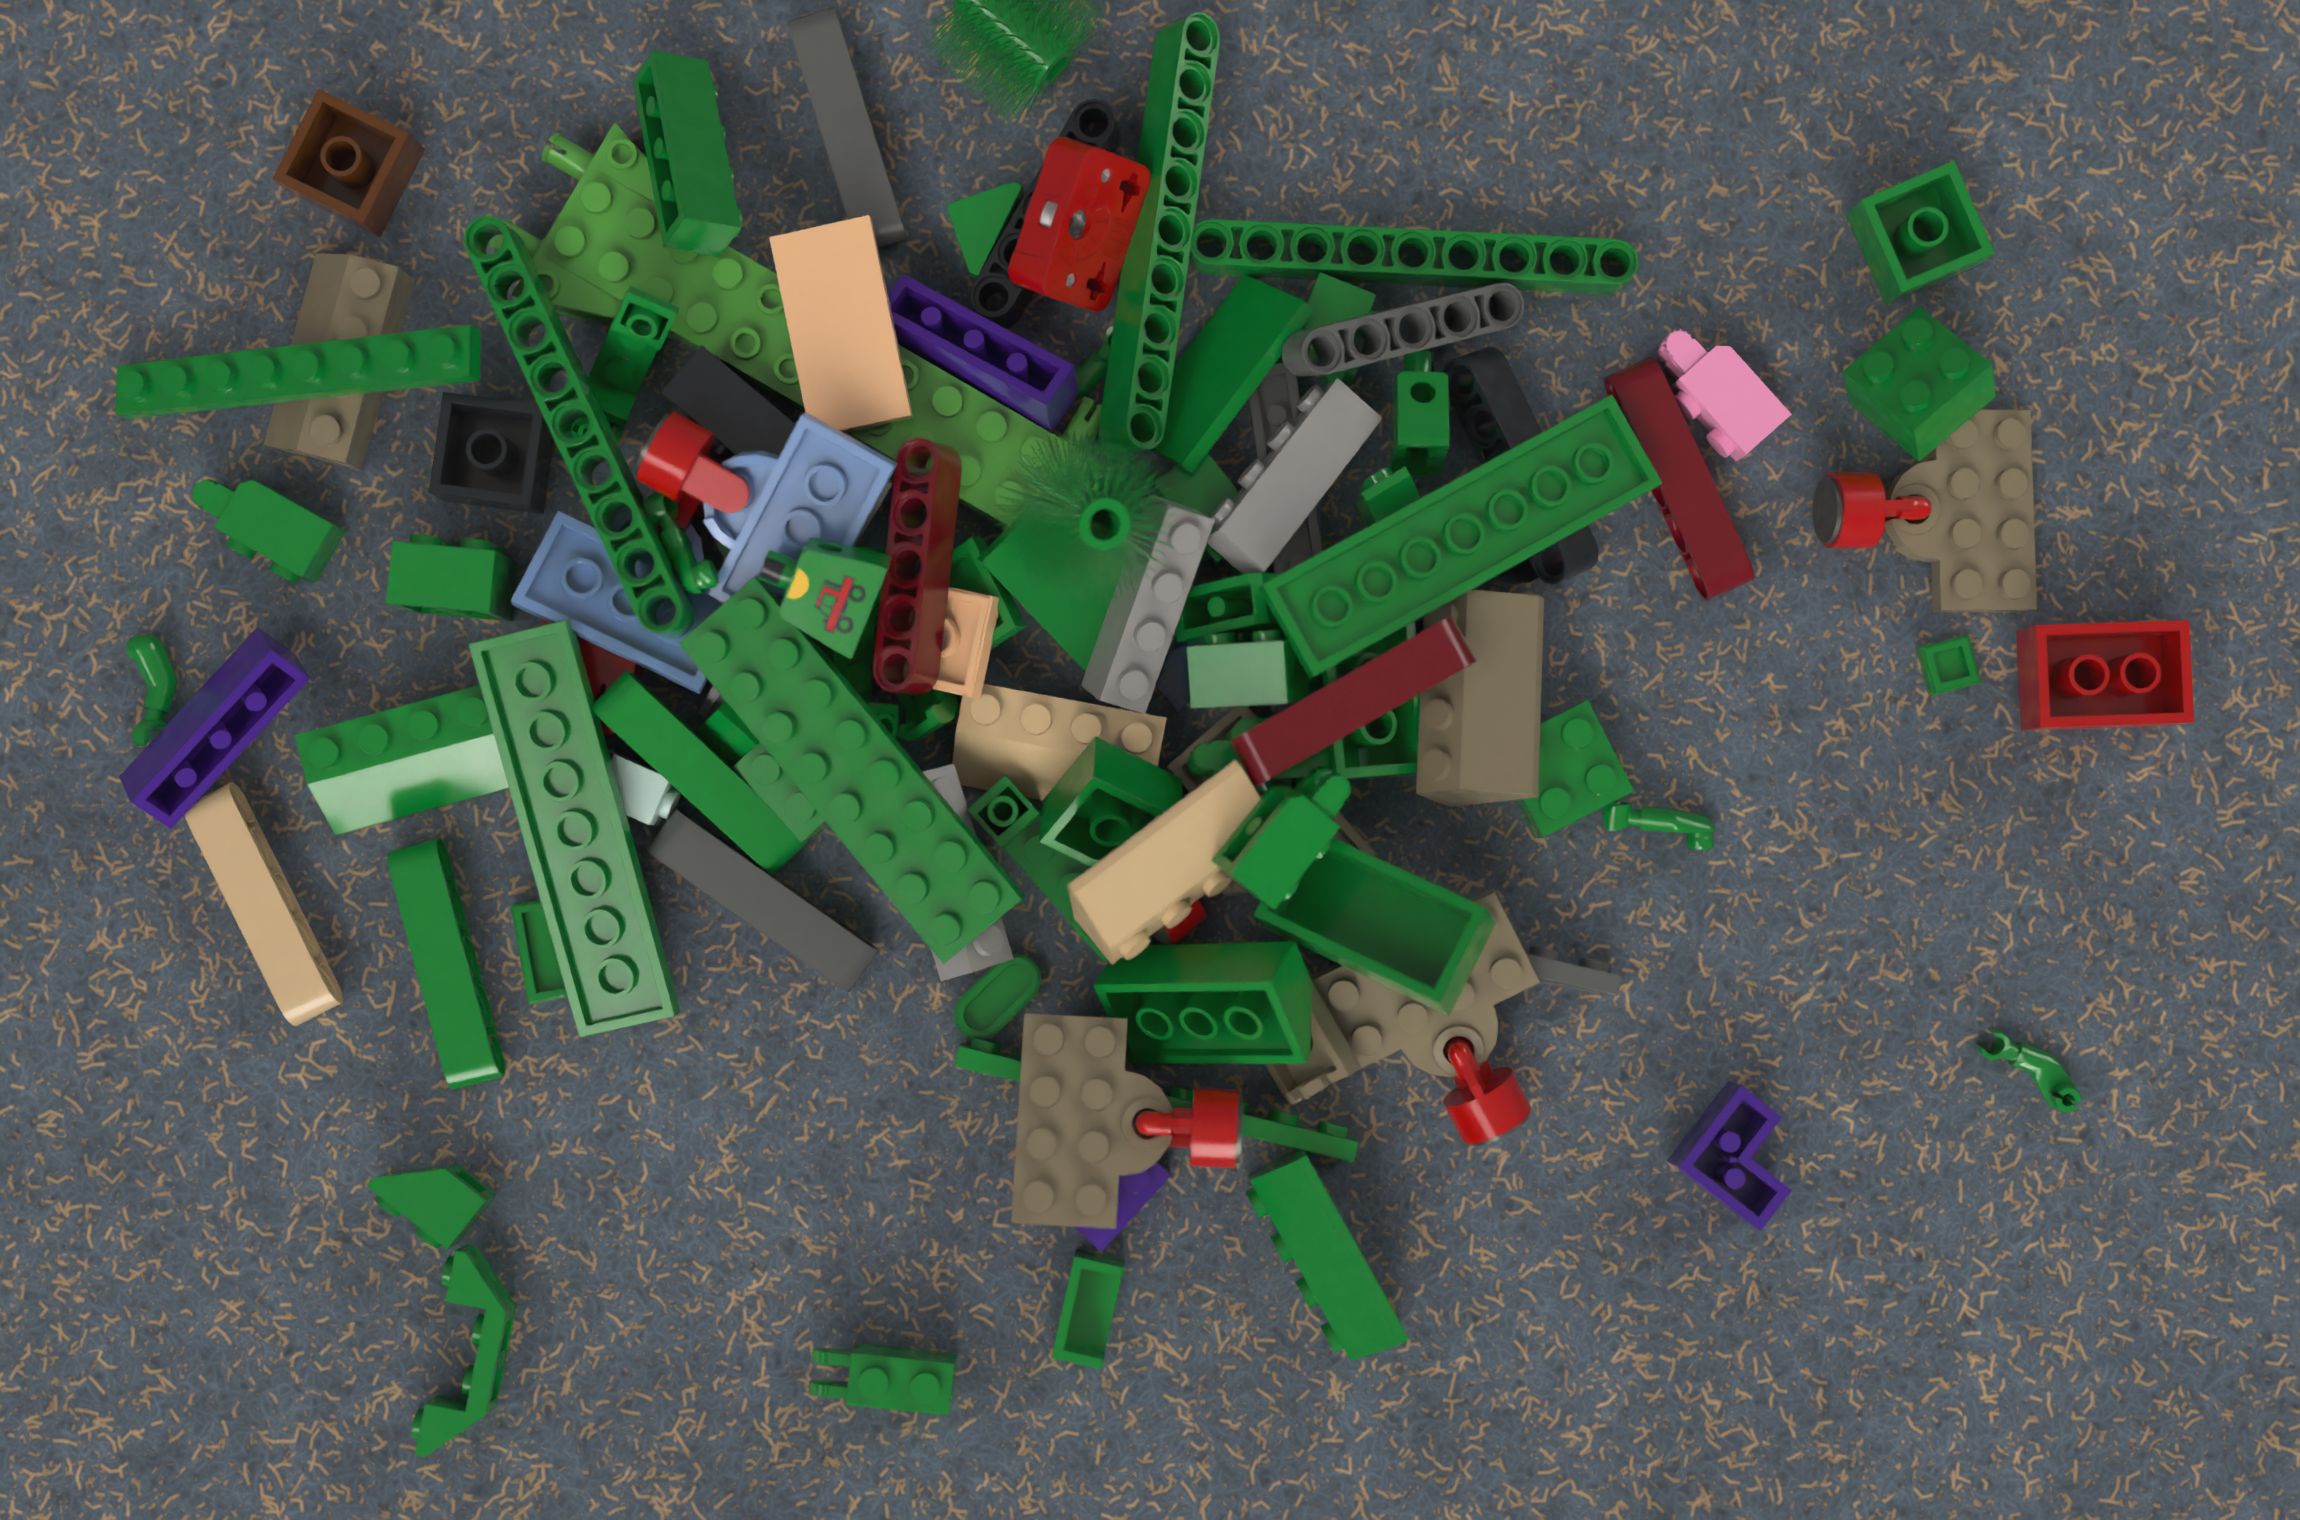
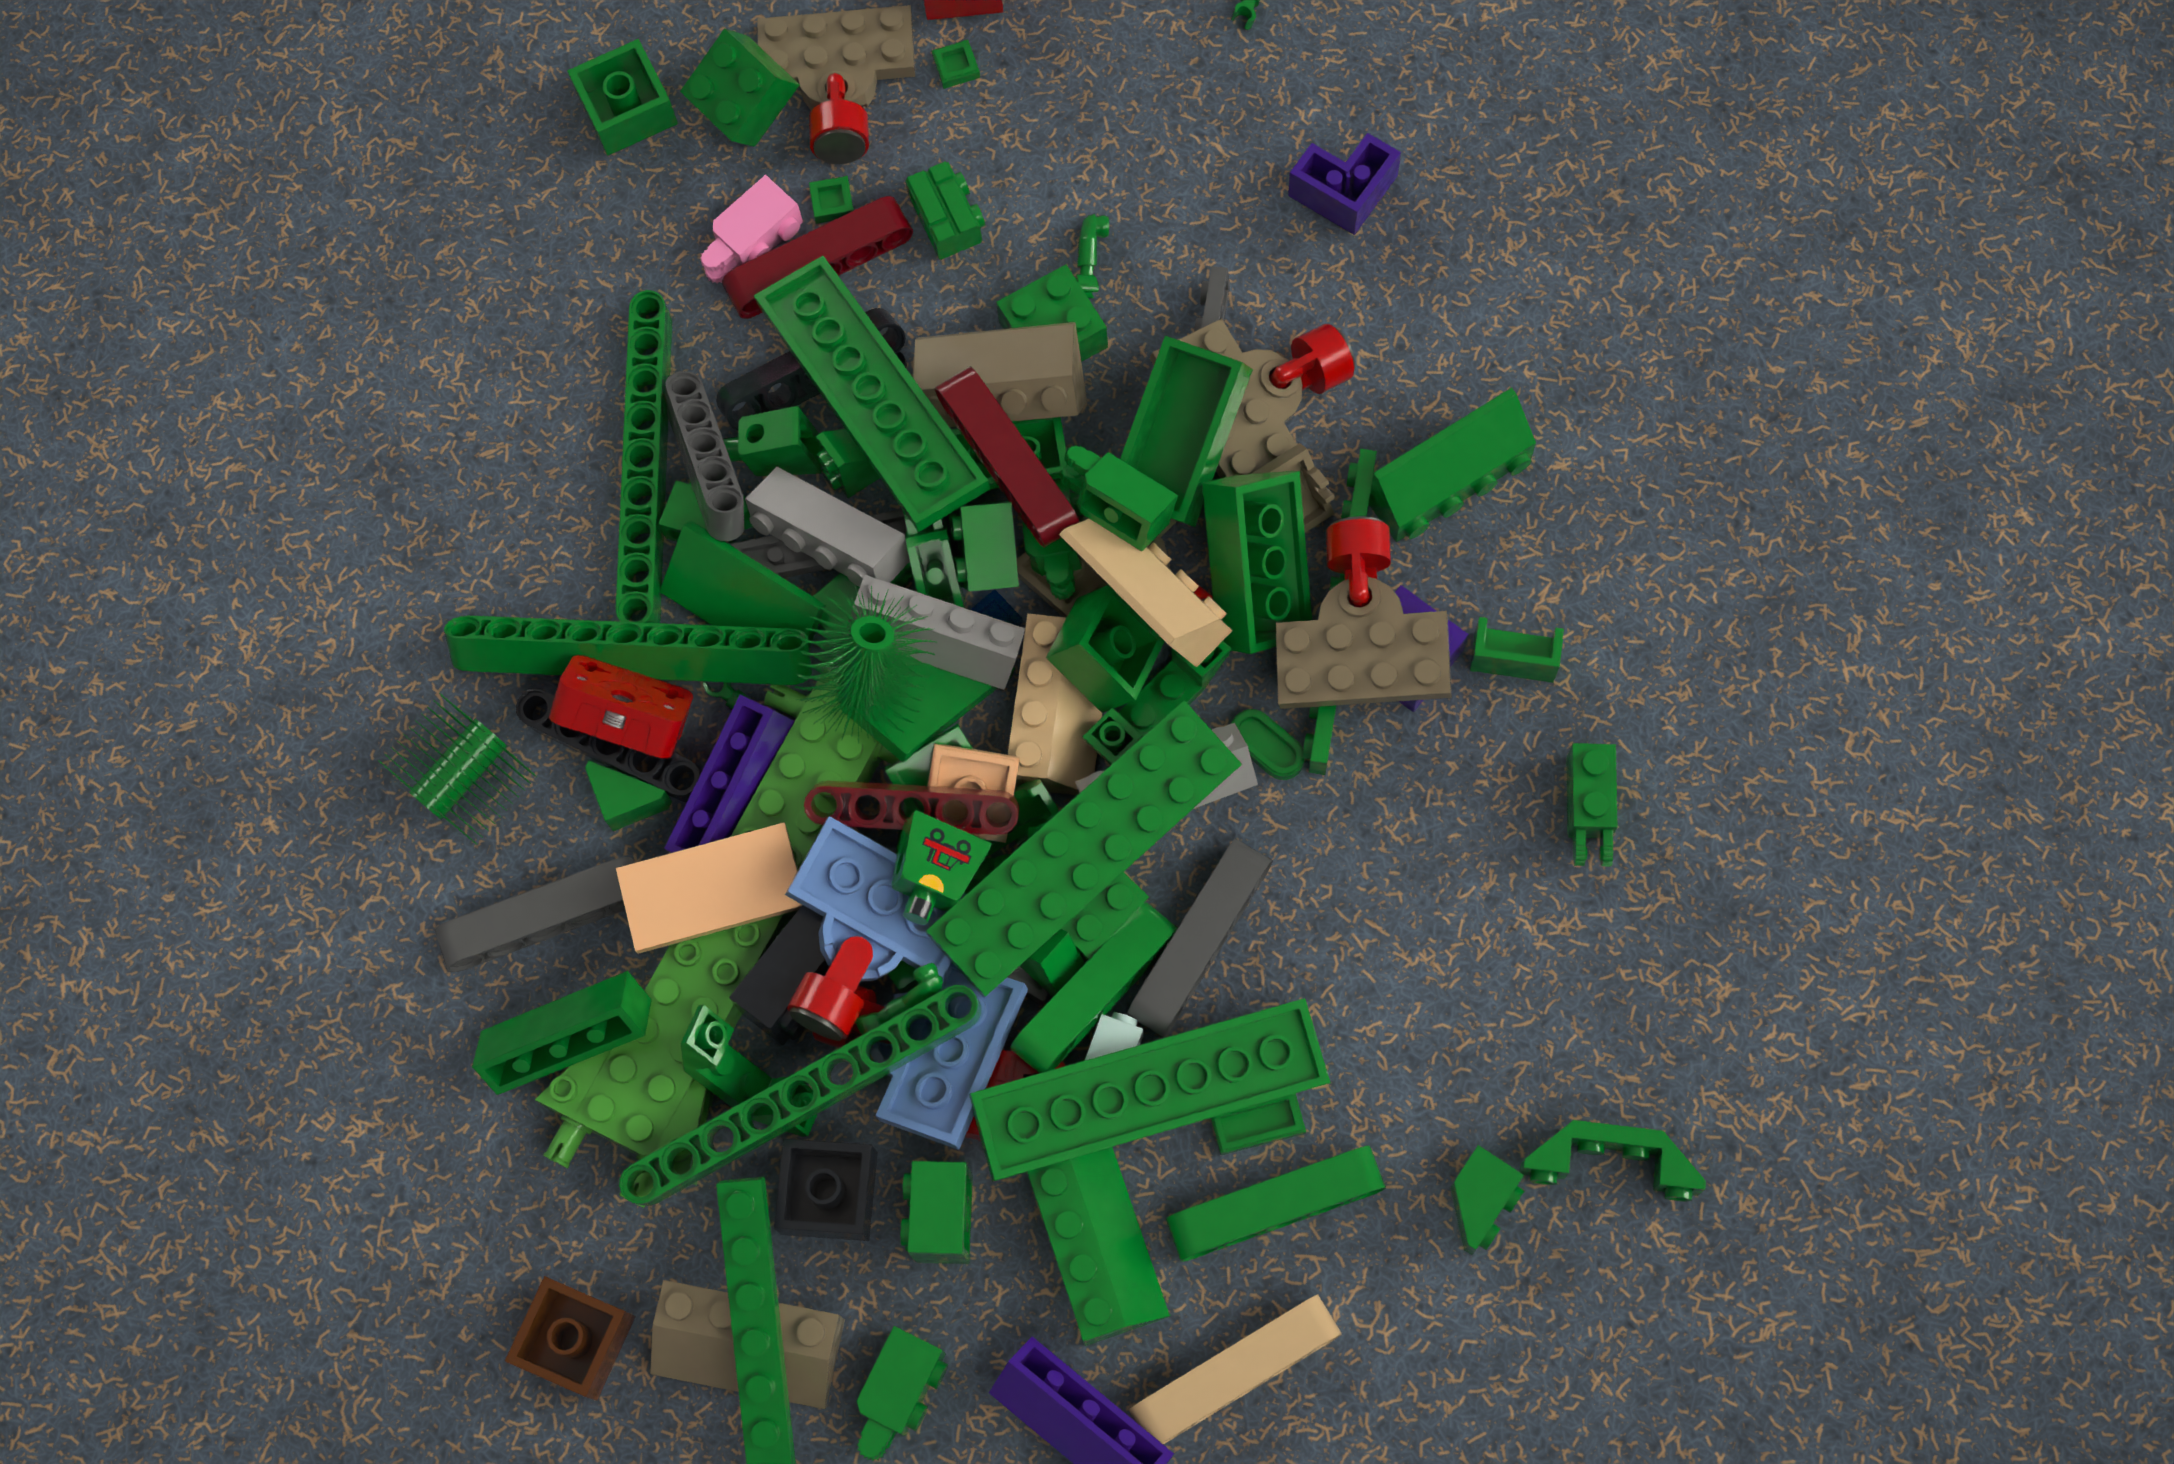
camera: 85 degrees left, 15 degrees down
none -> green tile [809,176,854,224]
none -> green brick [905,161,986,260]

